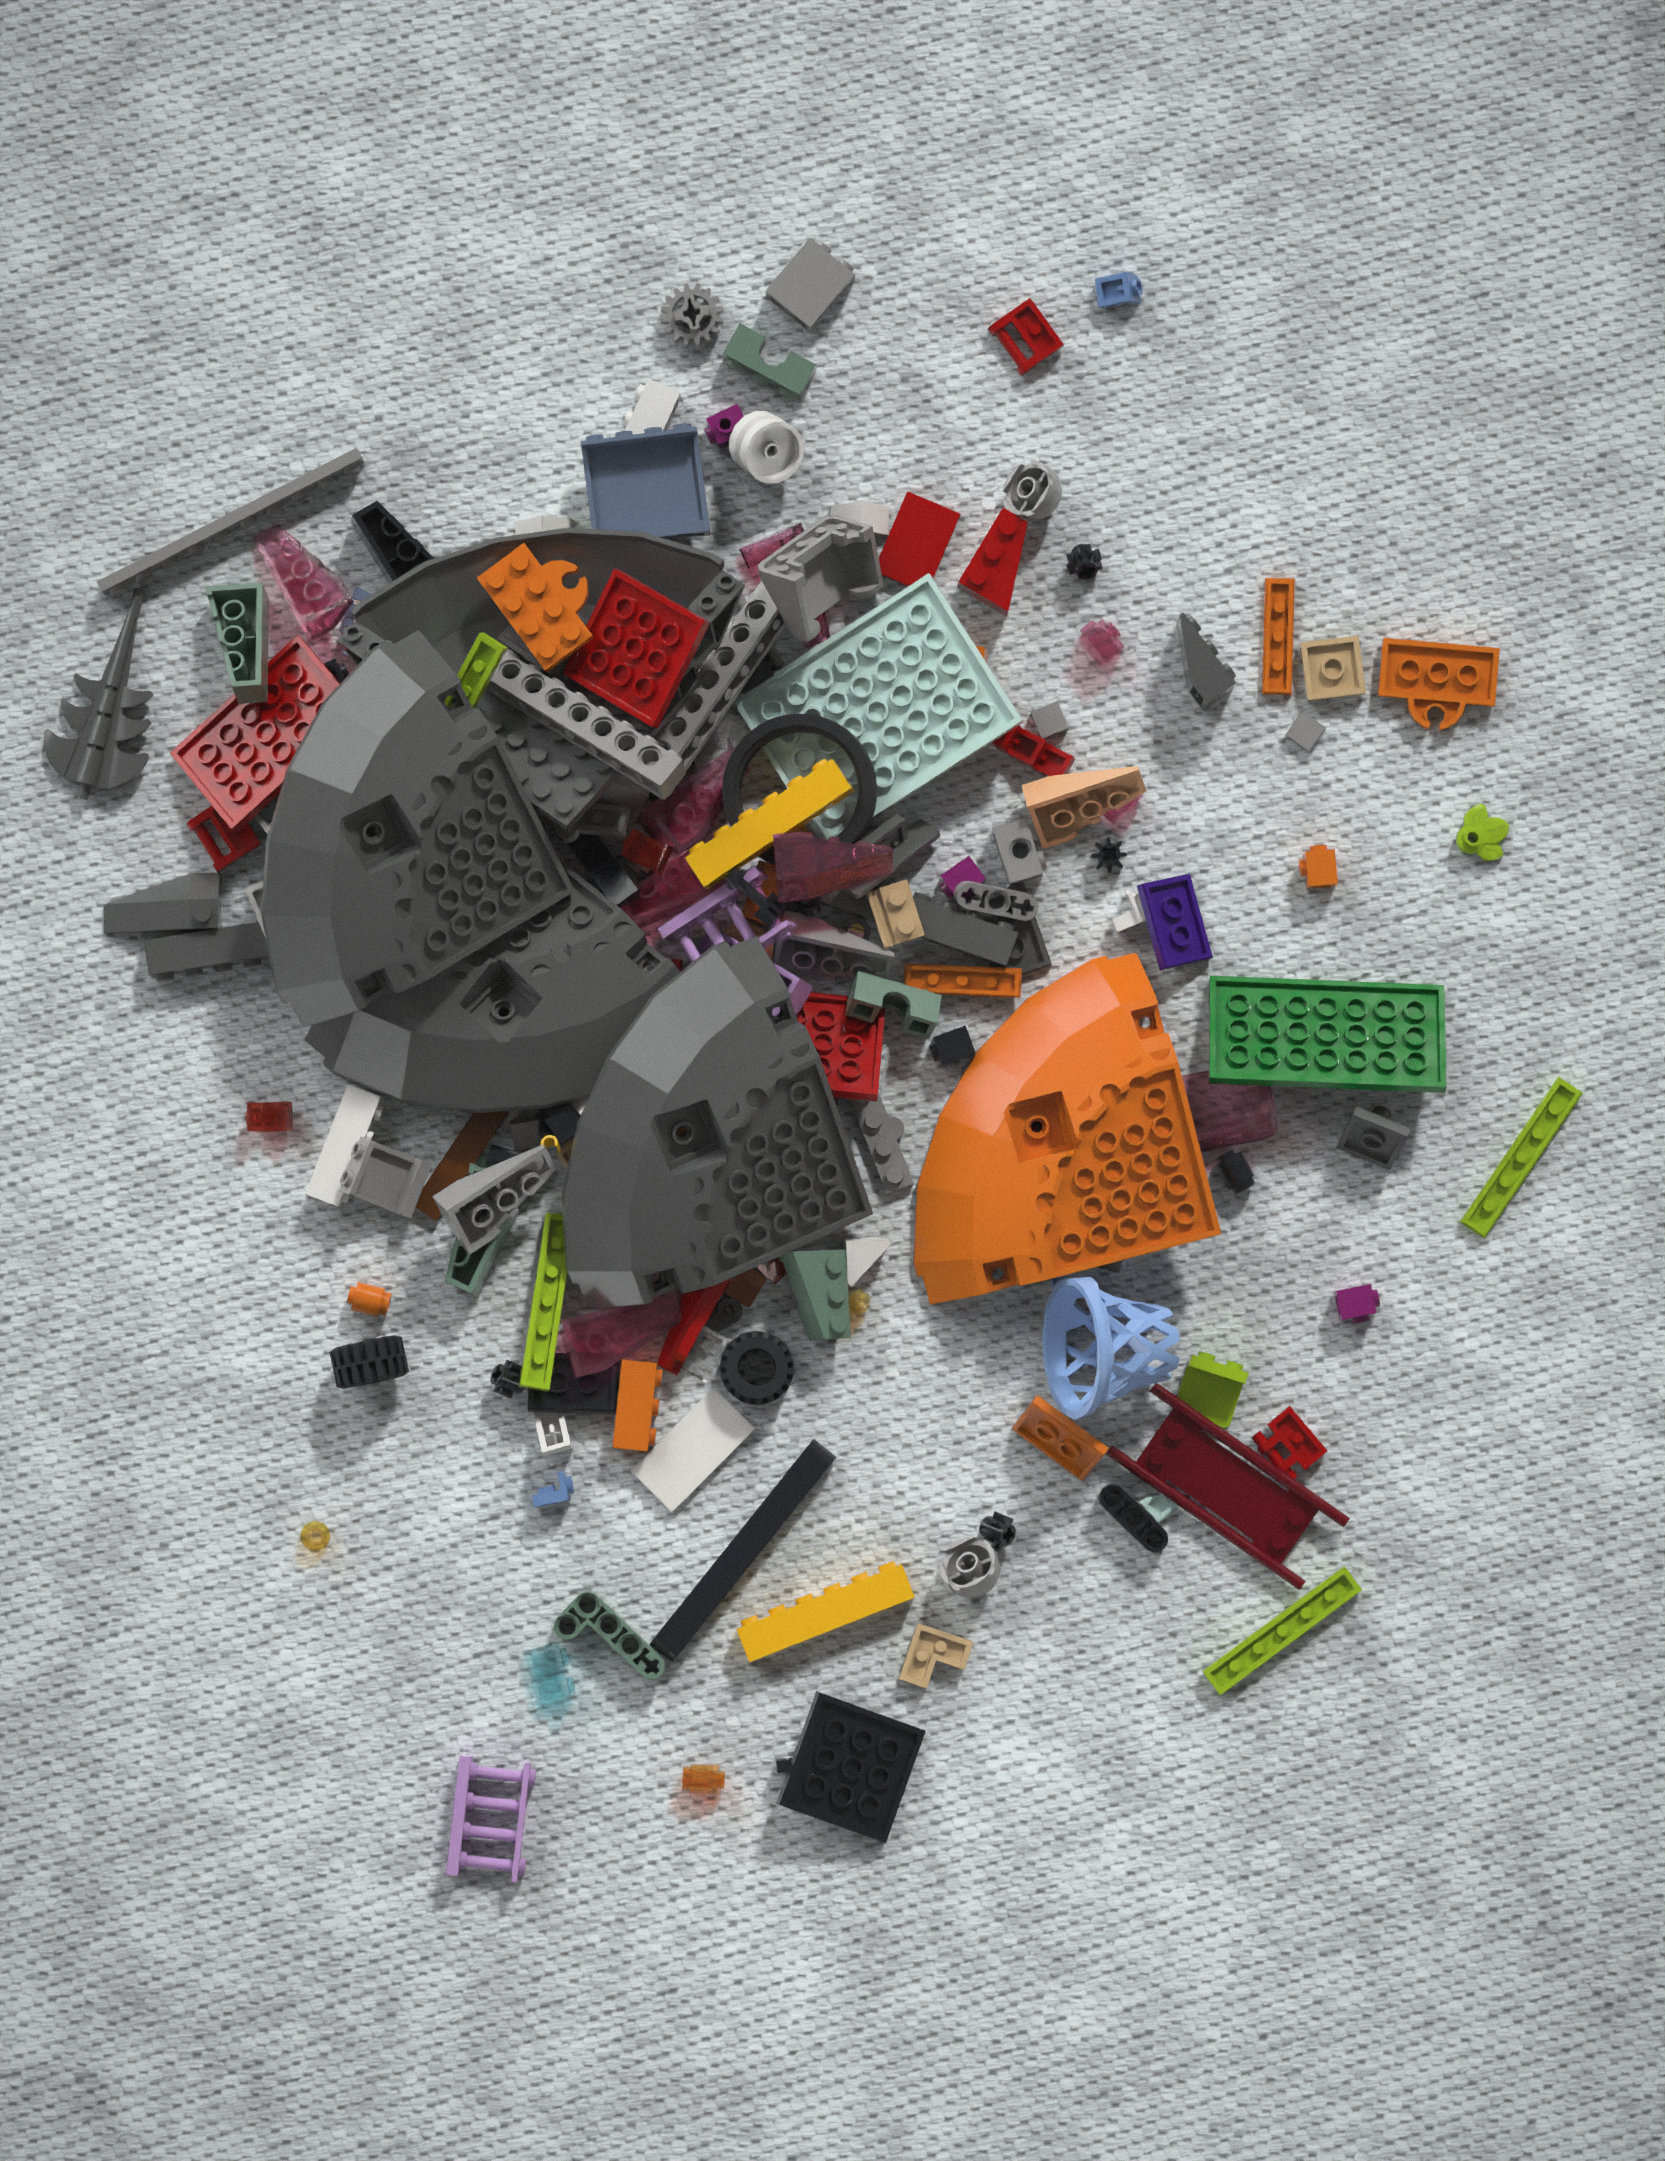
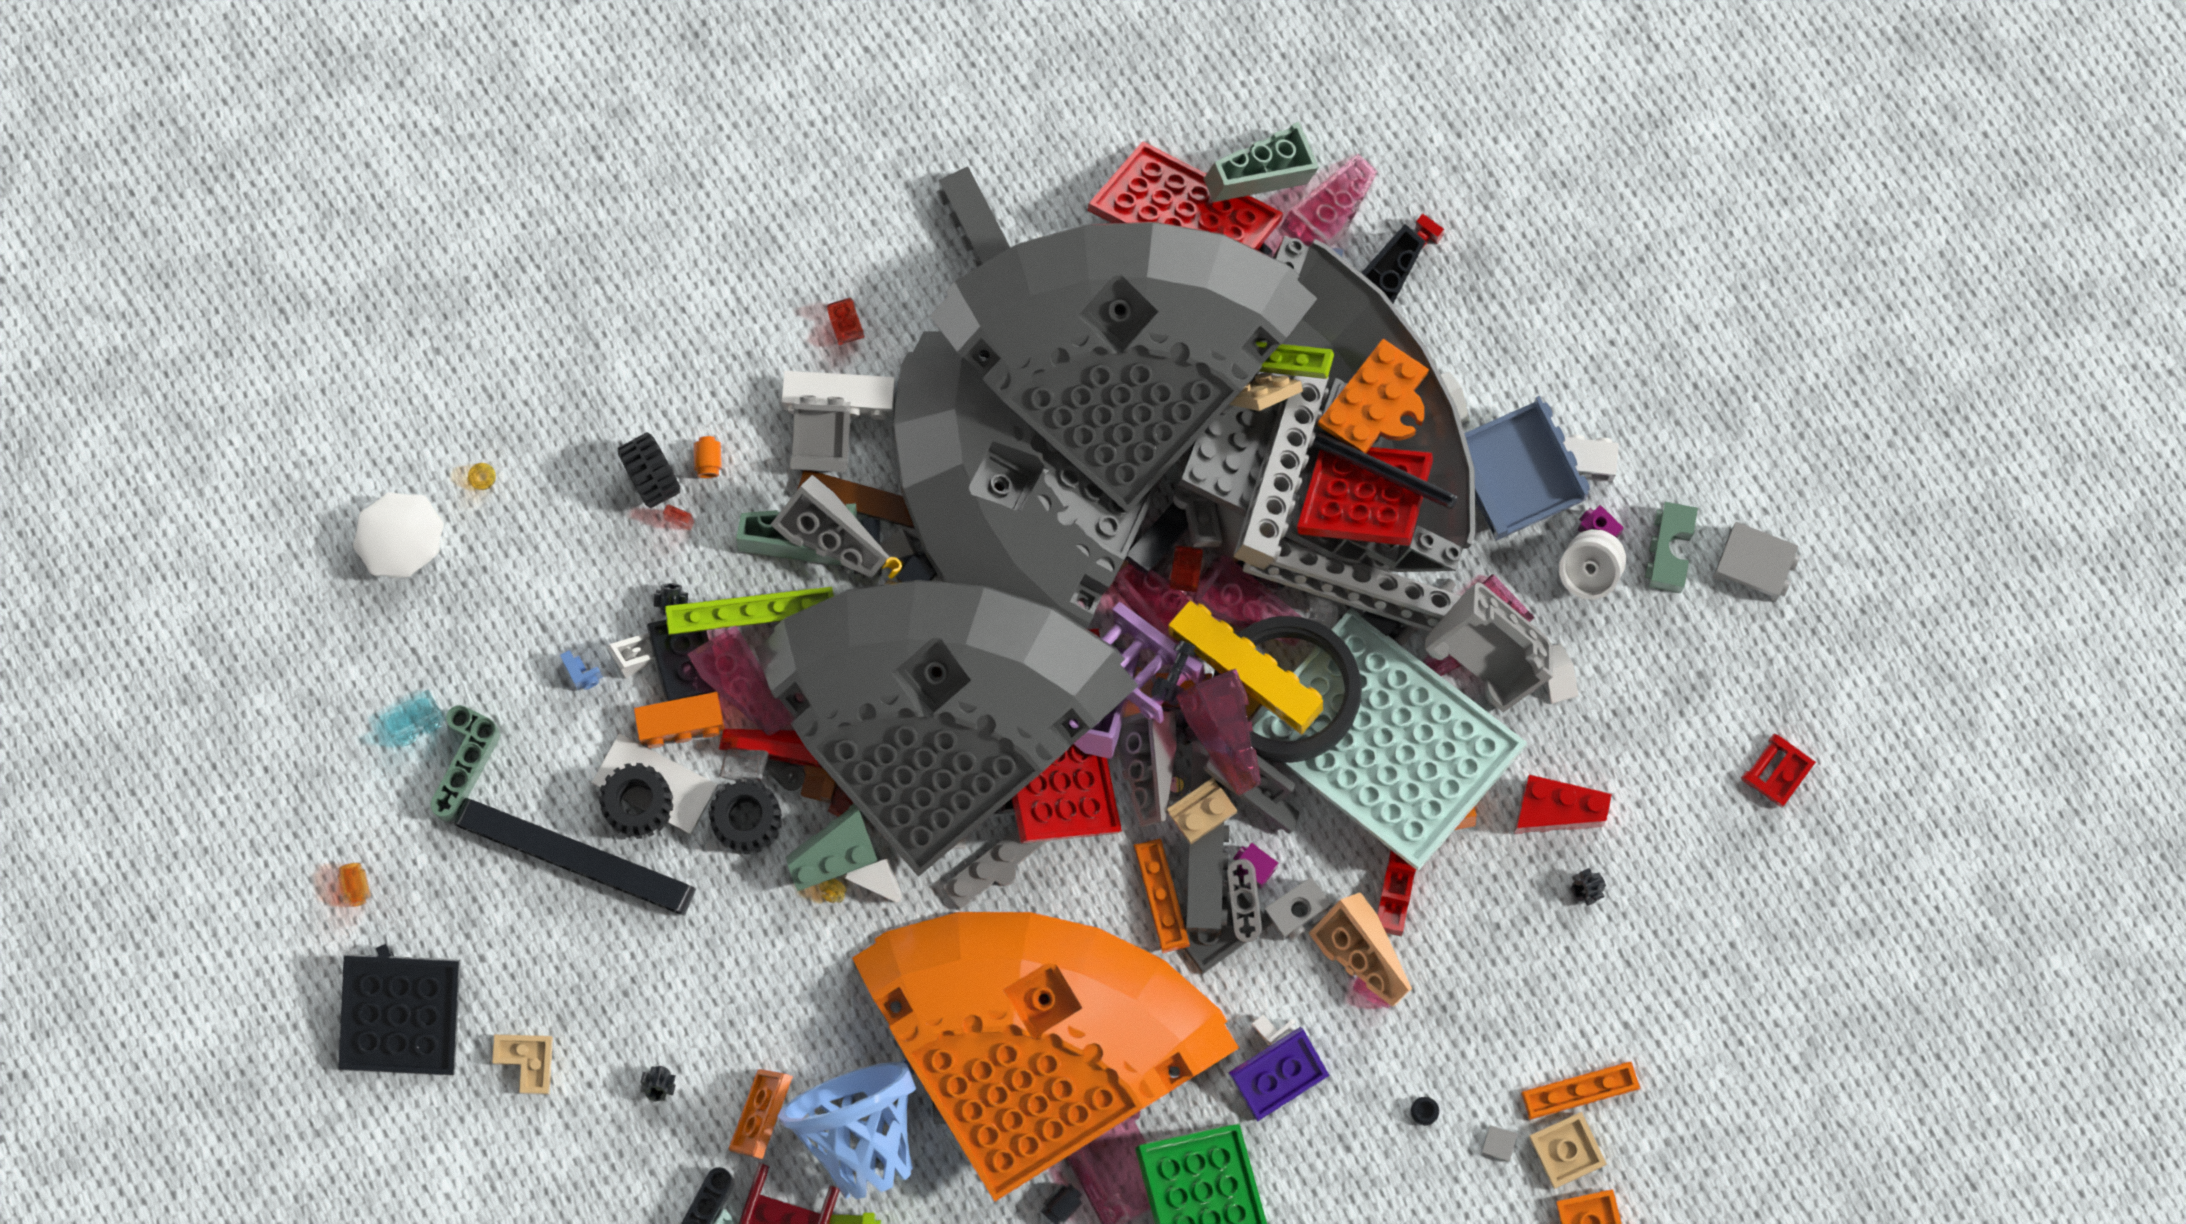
camera: 75 degrees right, 10 degrees down
dark grey animal [44,588,153,800] -> none
light grey plate [97,448,364,597] -> none
dark grey wedge [104,873,222,934] -> none
red plate [186,806,262,873] -> none
lavender fence [446,1754,536,1883] -> none
light grey gear [661,283,723,348] -> none
yellow brick [736,1561,915,1662] -> none
sand green arch [845,971,942,1039] -> none
red tile [879,491,961,587] -> none
black brick [929,1025,976,1067] -> none
light grey cylinder [939,1537,1001,1598] -> none
light grey cylinder [1003,460,1062,521] -> none
light grey tile [1030,701,1068,739] -> none
clear pink brick [1078,619,1124,668] -> none
black gear [1090,837,1127,875] -> none
medium blue bracket [1095,272,1143,309] -> none
dark grey slope [1176,612,1236,711] -> none
orange brick [1299,845,1338,889] -> none
none -> white piece [353,492,444,578]
none -> black tyre [599,763,674,839]
none -> clear red tile [663,504,694,531]
none -> tan plate [1229,372,1303,411]
none -> black axle [1312,432,1457,509]
none -> black plate [1410,1097,1439,1126]
none -> red tile [1415,213,1444,249]

